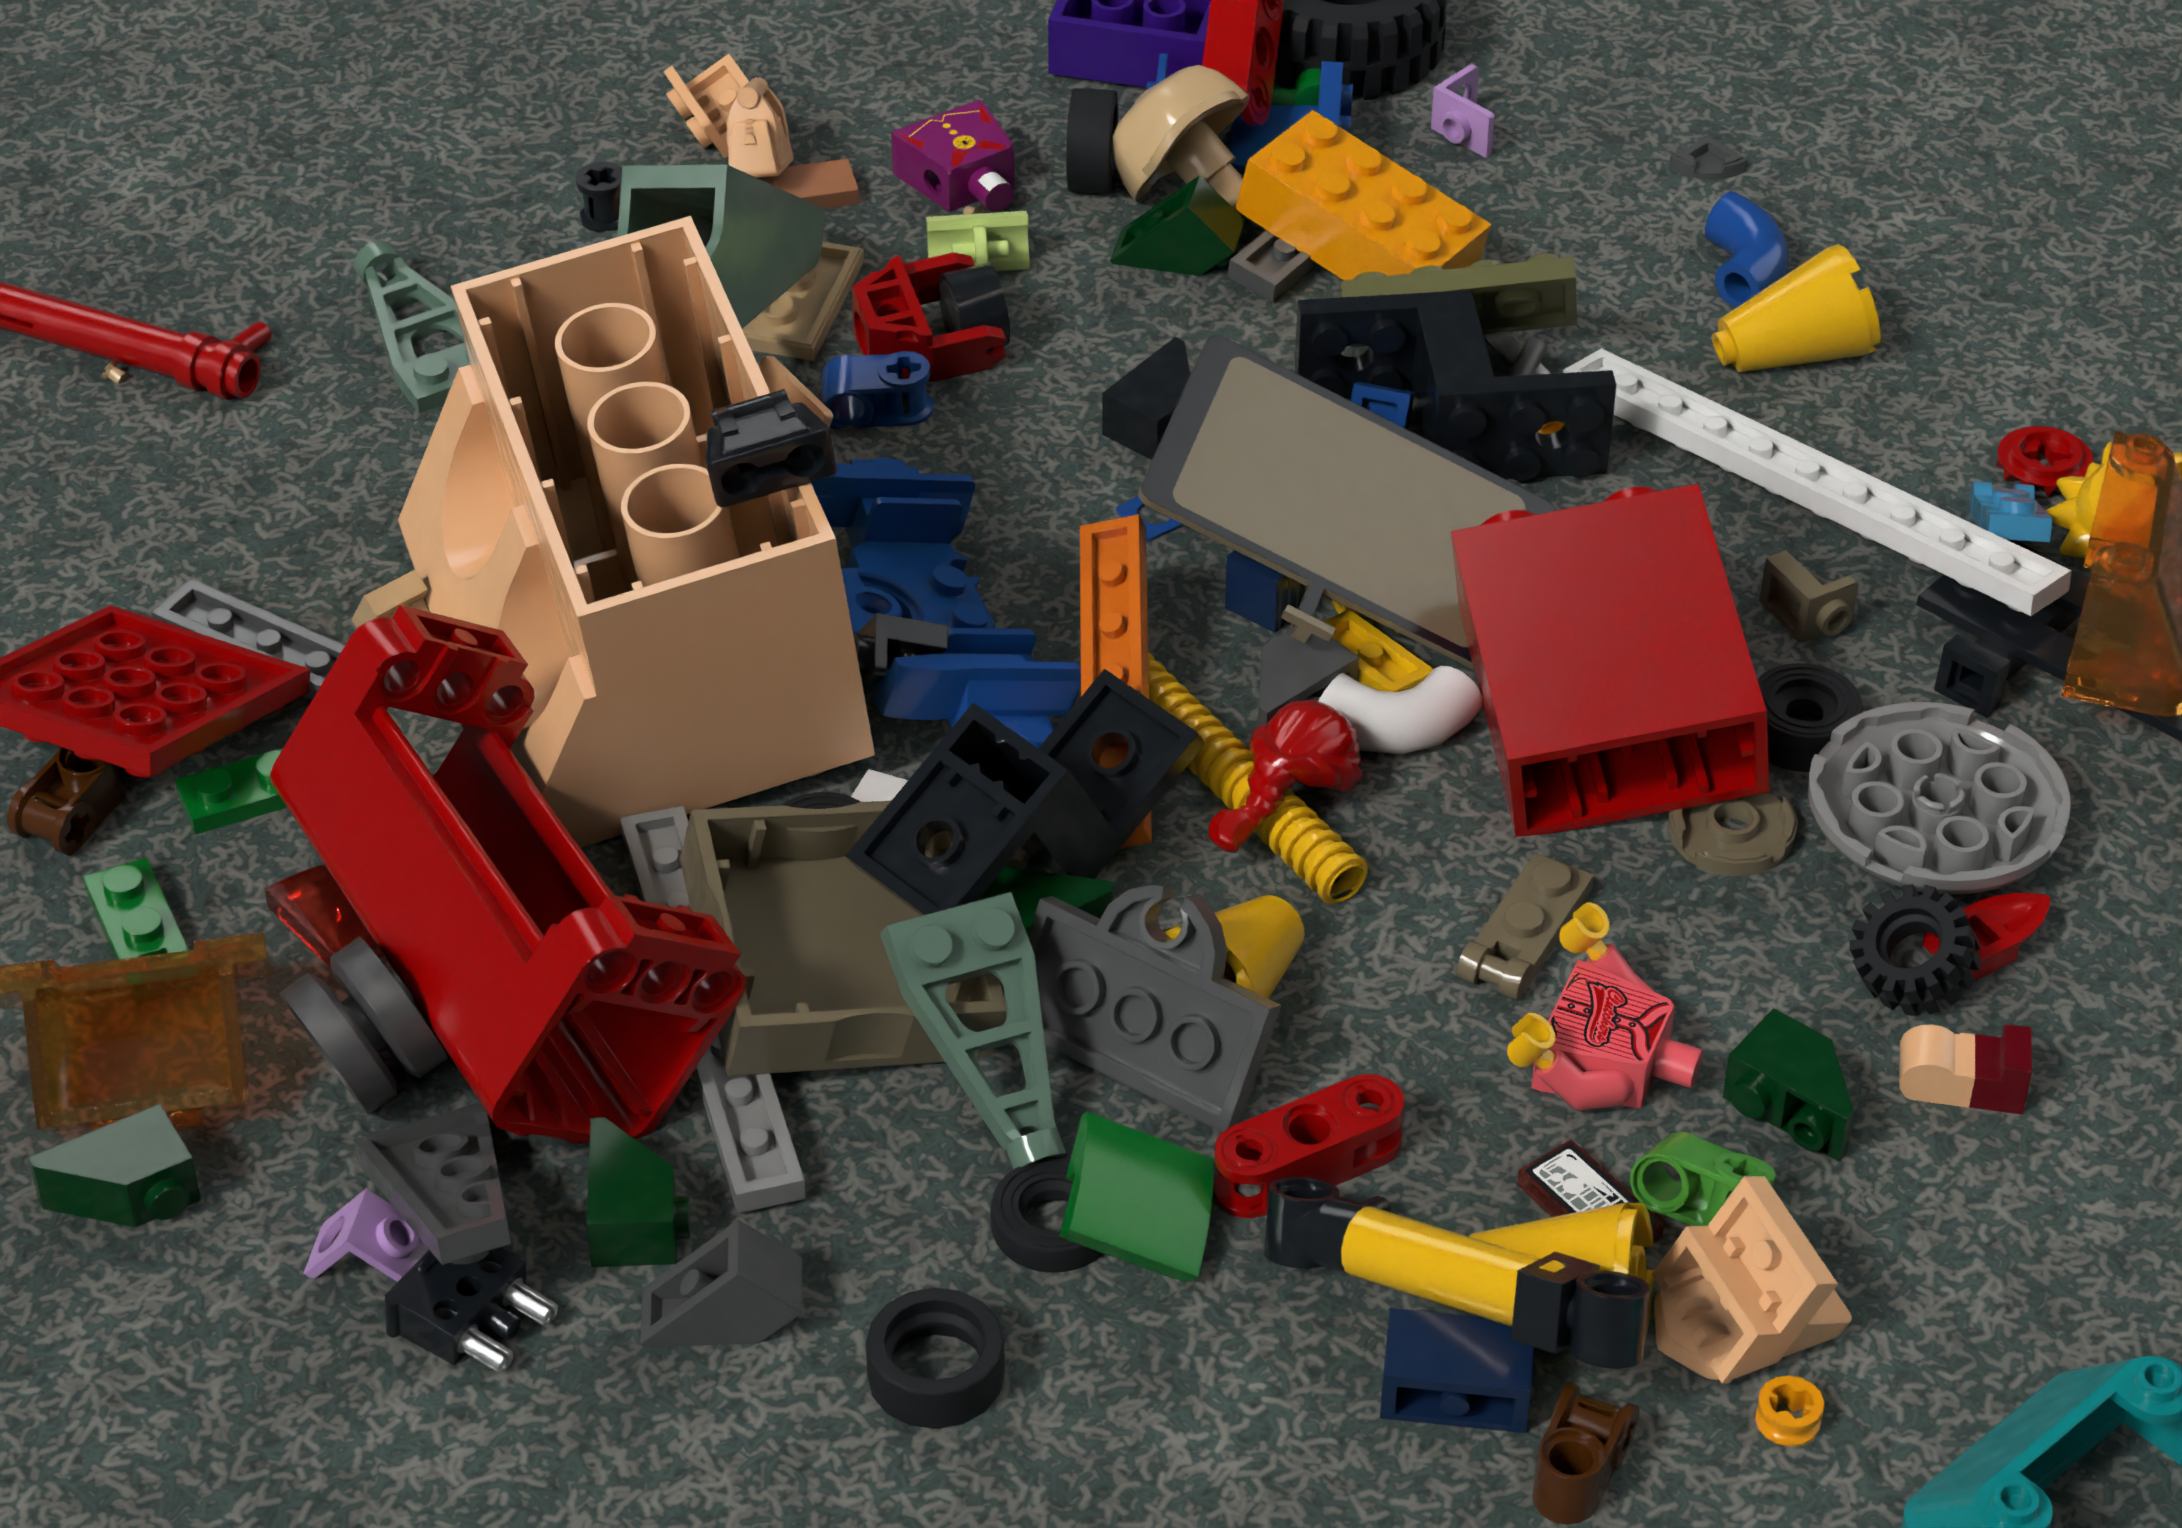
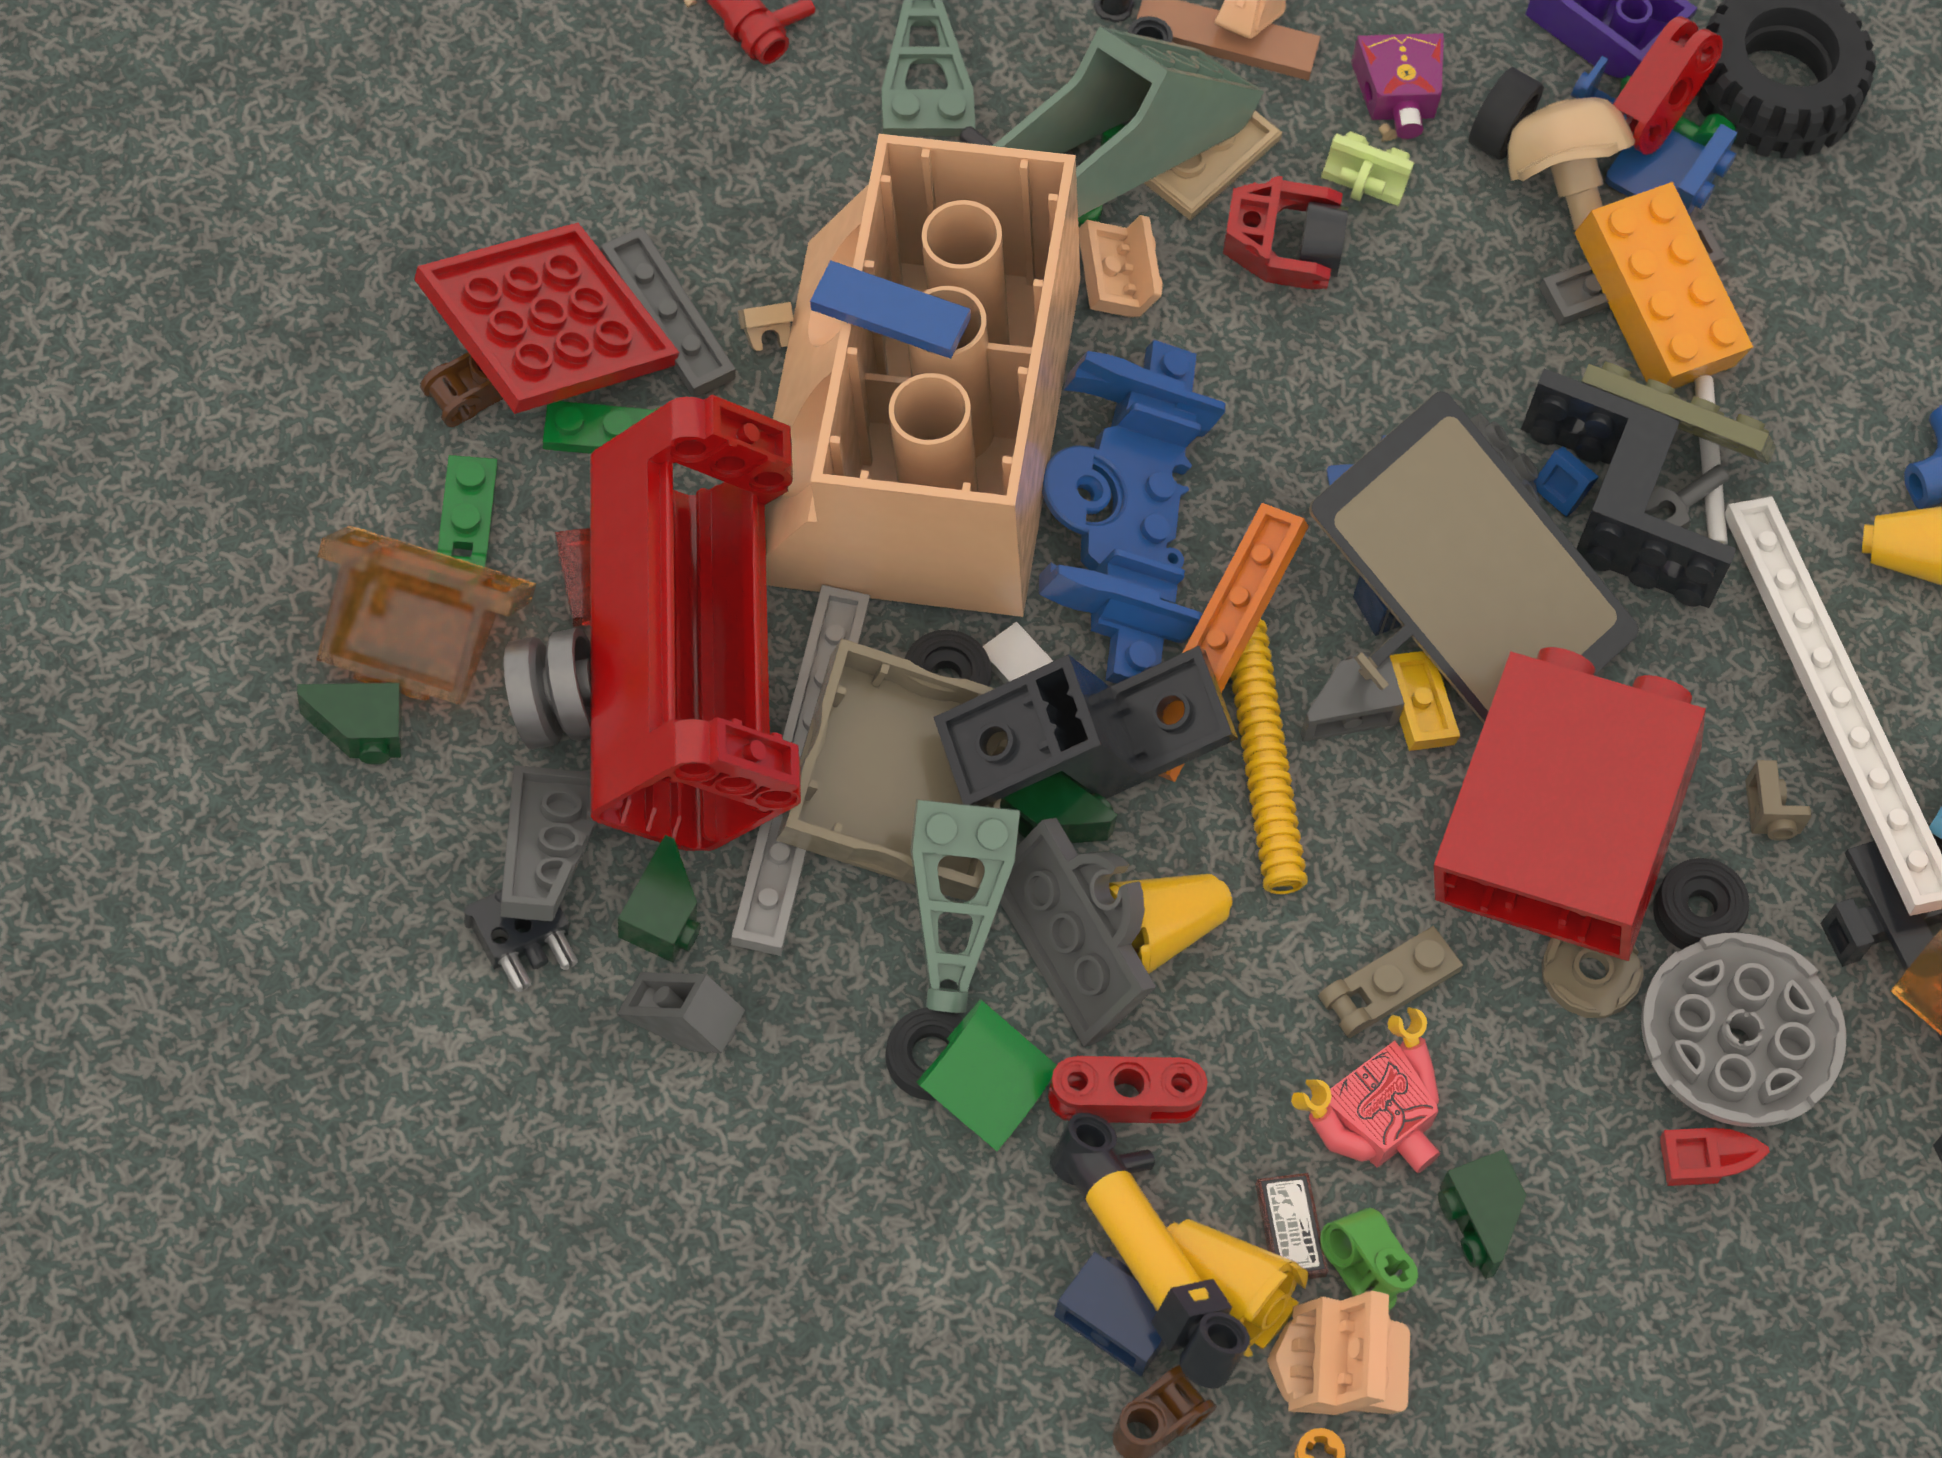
camera: 20 degrees right, 20 degrees up
lavender bracket [304,1188,429,1282] -> none
black piece [705,389,837,507] -> none
blue piece [822,351,934,429] -> none
black bracket [853,613,948,695] -> none
black tyre [866,1287,1005,1429] -> none
black slope [1102,337,1191,460] -> none
dark green slope [1110,175,1245,276] -> none
red hair [1208,700,1362,853] -> none
white cylinder [1318,666,1483,754] -> none
lavender bracket [1431,64,1494,158] -> none
black tyre [1849,884,1981,1016] -> none
leg [1899,1024,2032,1115] -> none
none -> blue tile [810,260,971,359]

